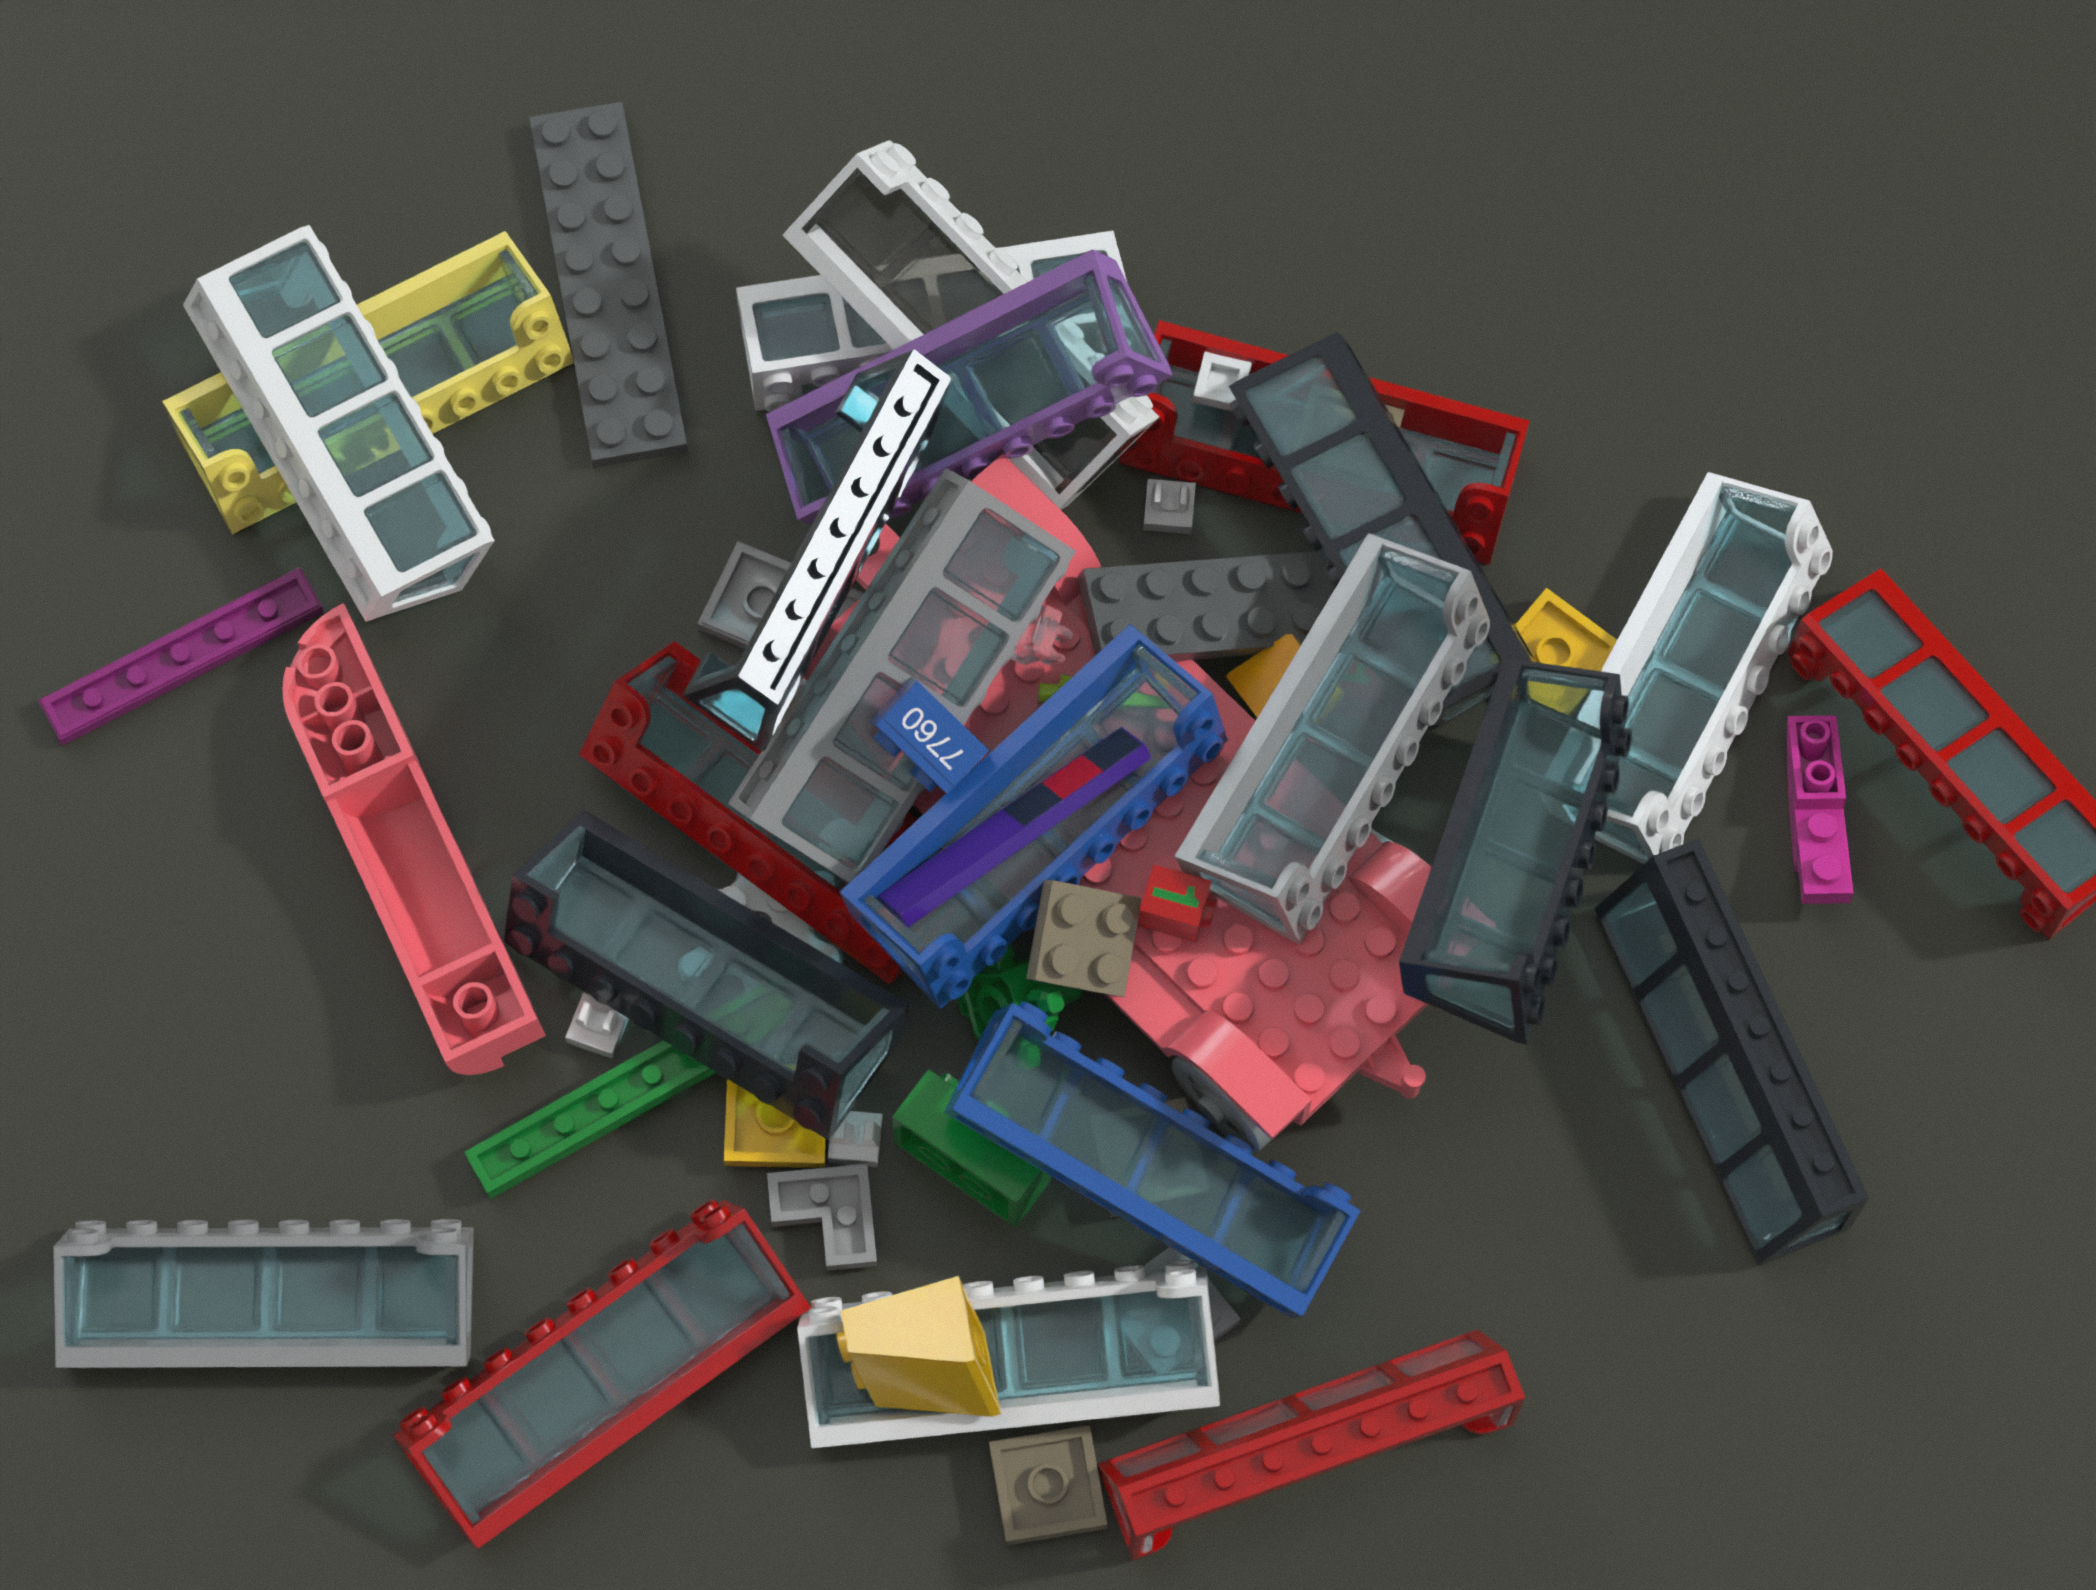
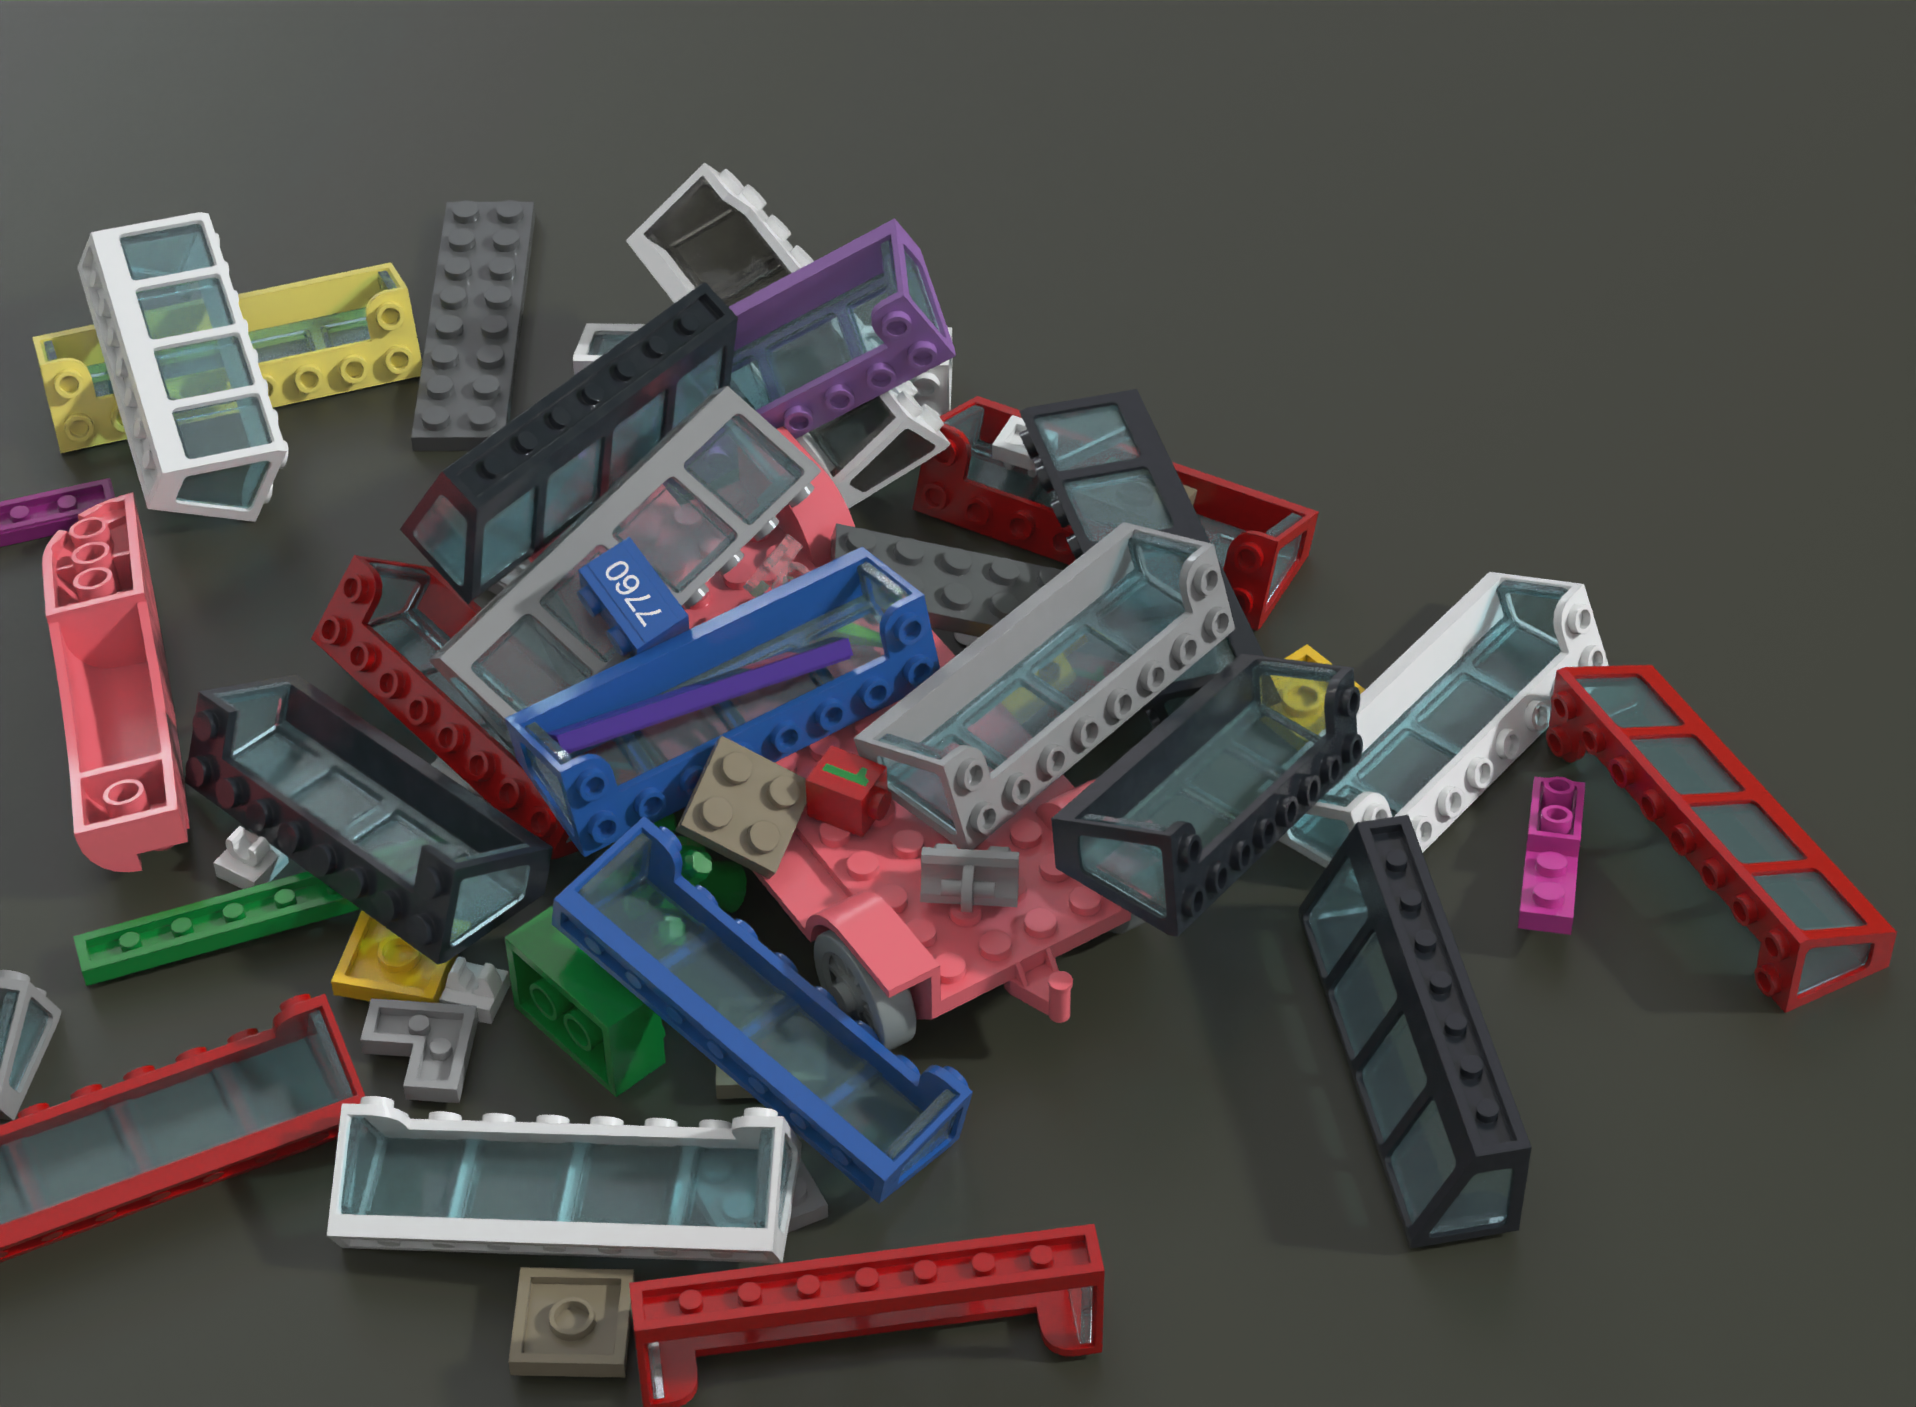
camera: 15 degrees right, 25 degrees down
yellow slope [837,1276,1001,1417] -> none
white tile [1143,479,1196,535] -> none
none -> light grey hips [920,843,1020,913]

